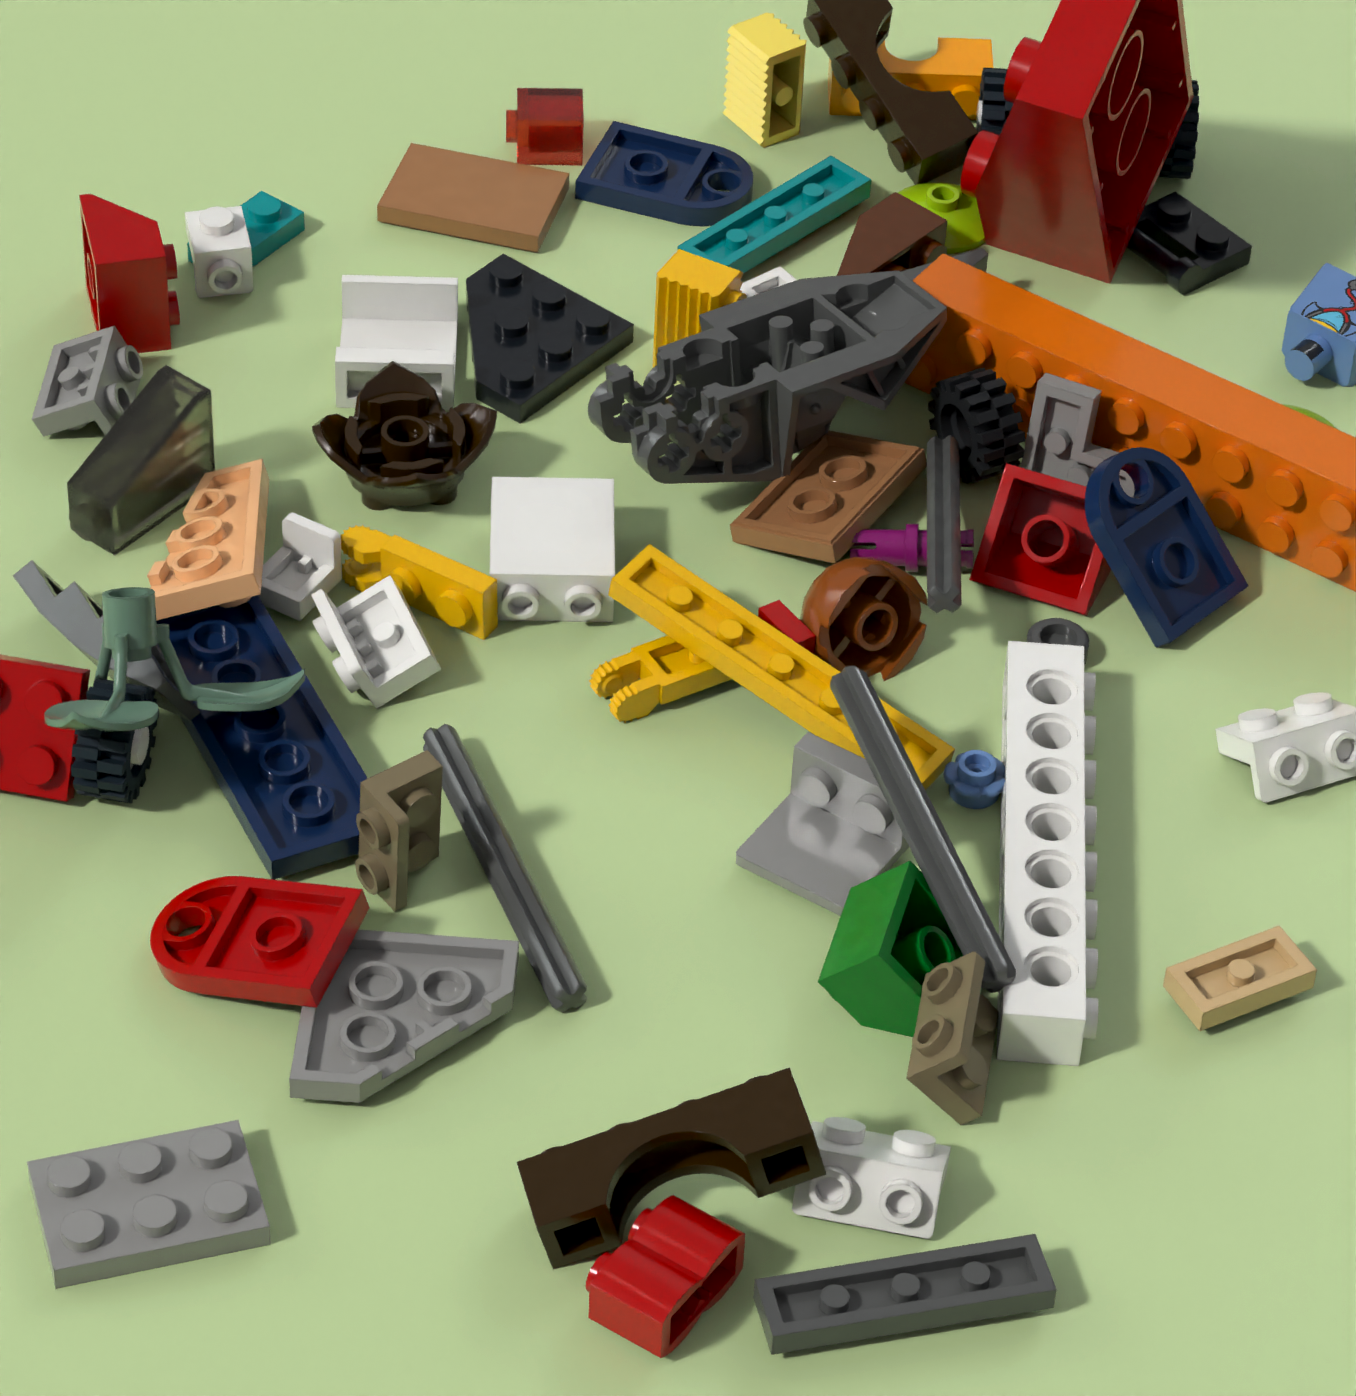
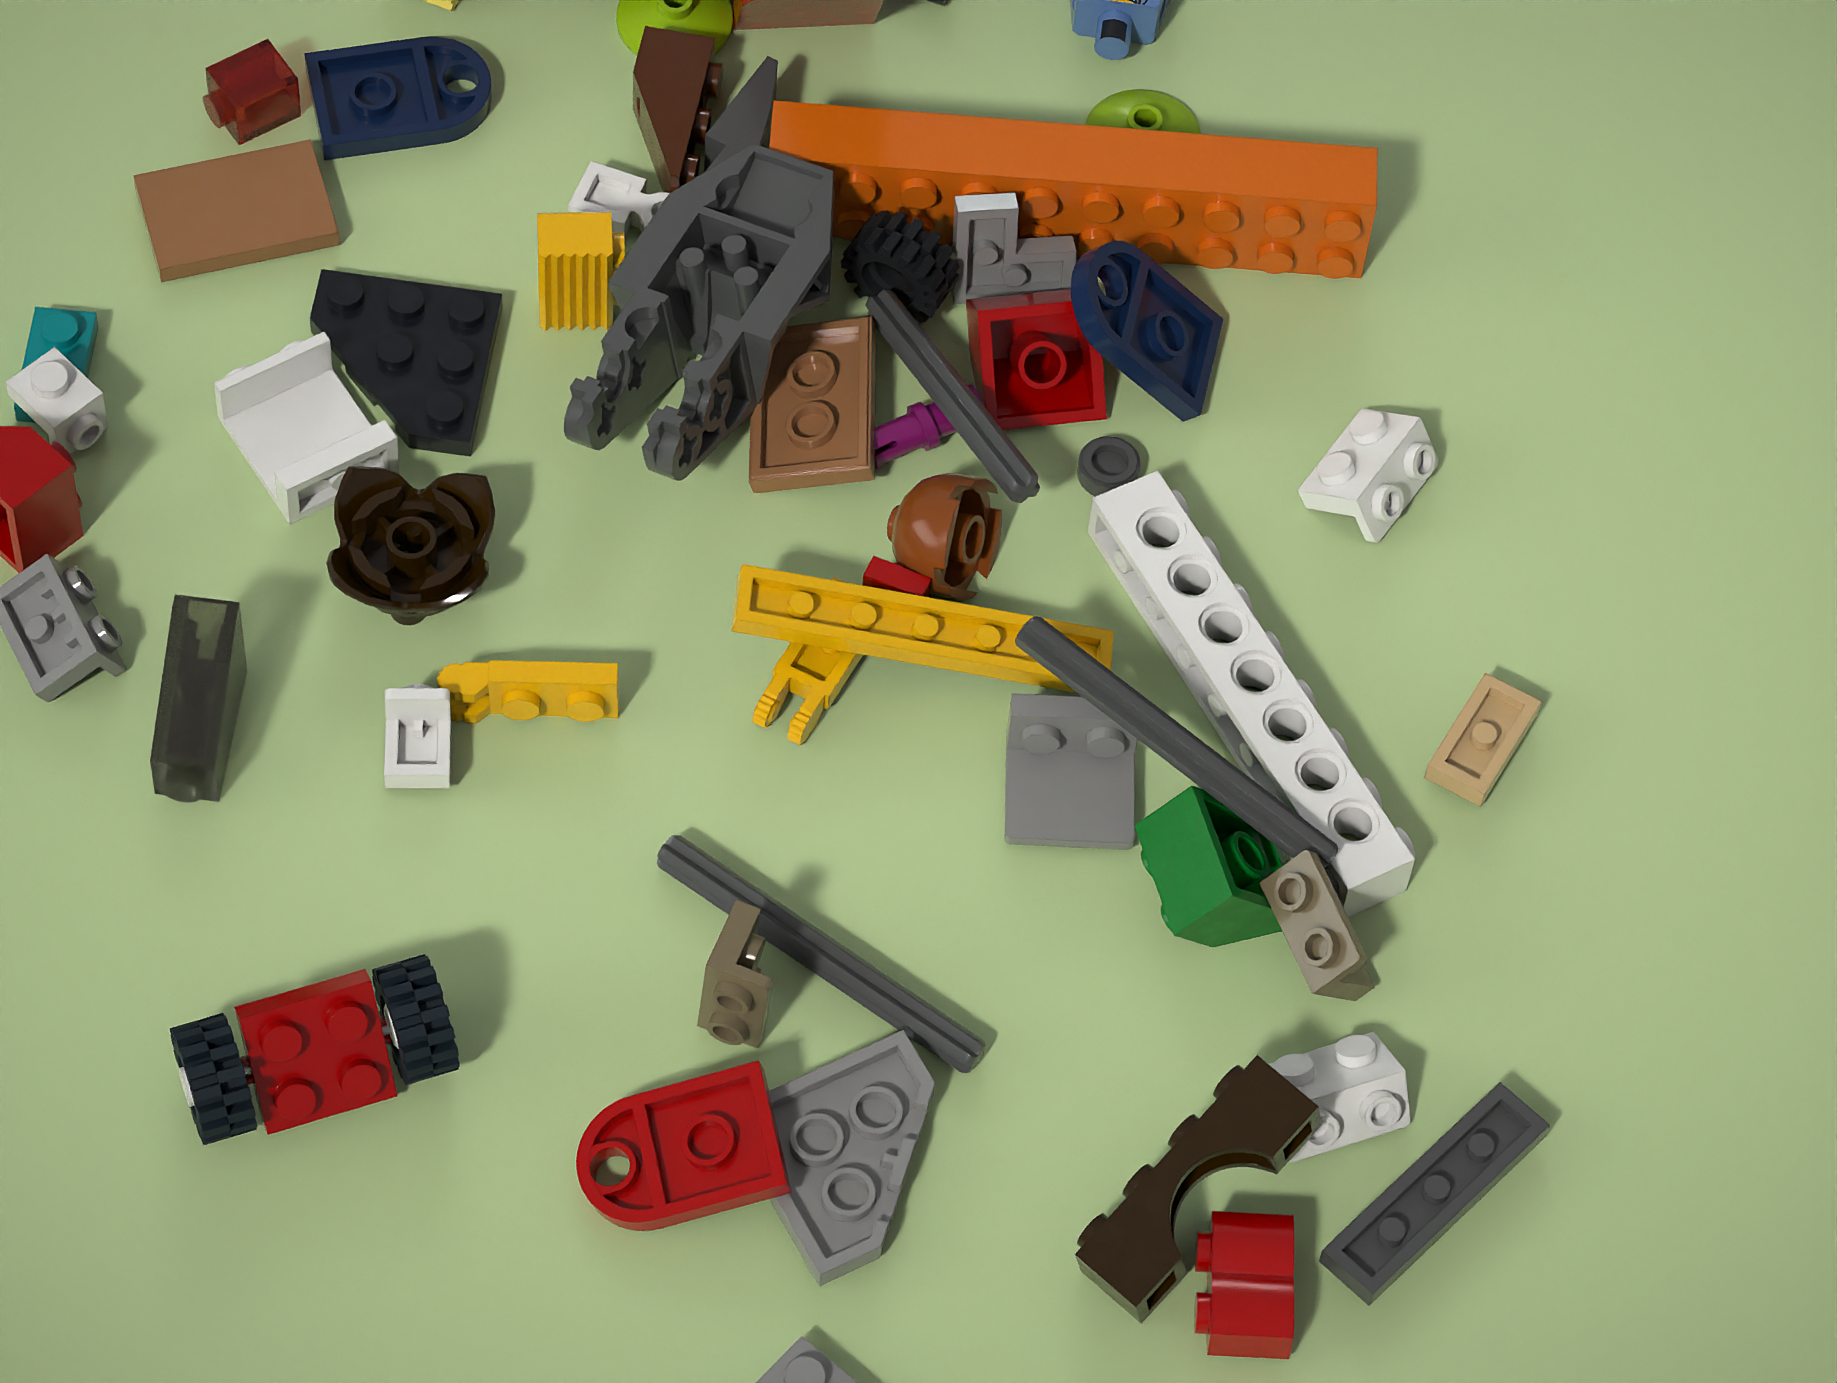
camera: 35 degrees left, 15 degrees up
slope [13,560,200,721] -> none
sand green plant [44,587,305,731] -> none
light nougat wing [147,459,270,621] -> none
dark blue plate [156,595,368,880] -> none
white bracket [311,575,441,709] -> none
white panel [490,477,615,622] -> none
teal plate [677,156,871,274] -> none
medium blue plate [943,750,1005,809] -> none

